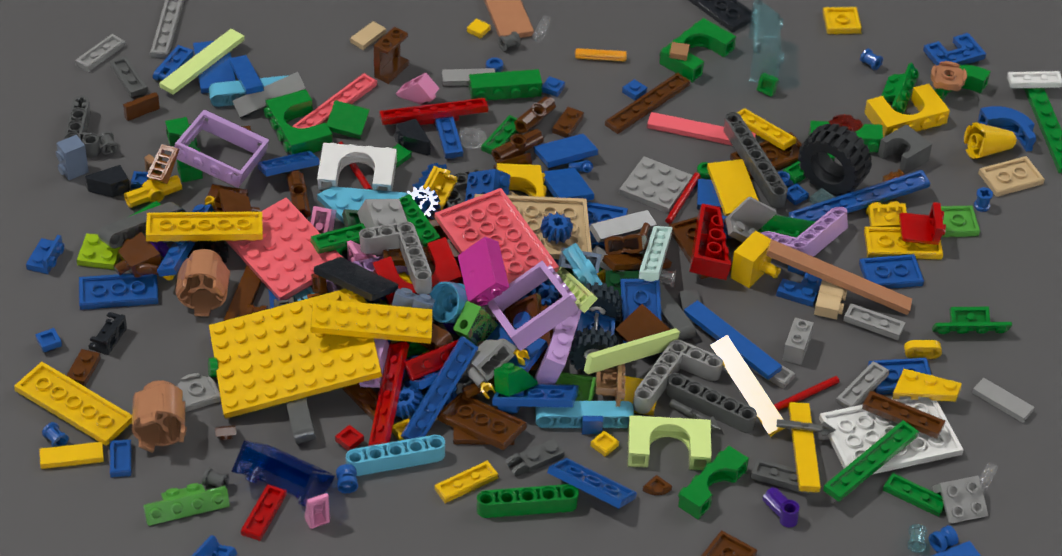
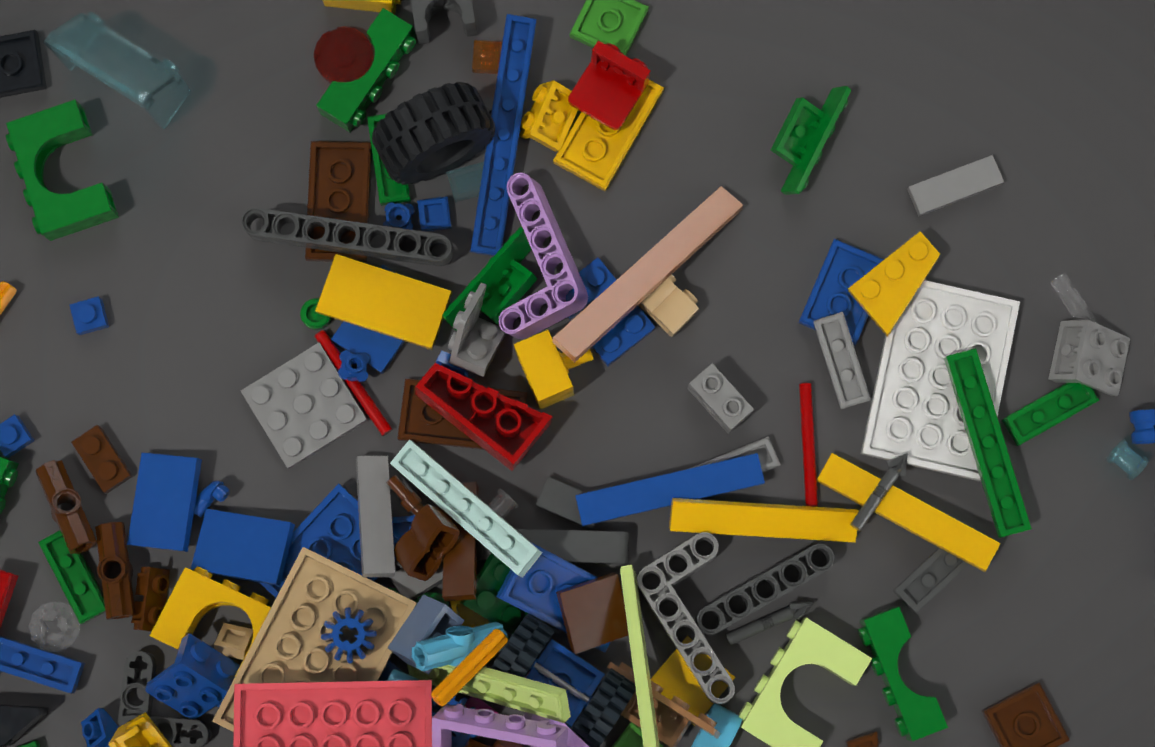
camera: 55 degrees left, 35 degrees up
reddish brown tile [605,72,690,134] -> none
coral tile [647,112,756,146] -> none
medium nougat tile [669,42,690,60] -> none
yellow tile [737,108,796,150] -> none
green tile [756,73,779,97] -> none
dark purple piece [763,487,800,527] -> none
light grey plate [843,303,906,340] -> none
blue tile [859,254,924,289] -> none
reddish brown plate [862,391,946,439] -> none
yellow beam [904,340,942,359] -> none
none -> blue plate [338,350,370,382]
none -> light orange axle [430,629,508,707]

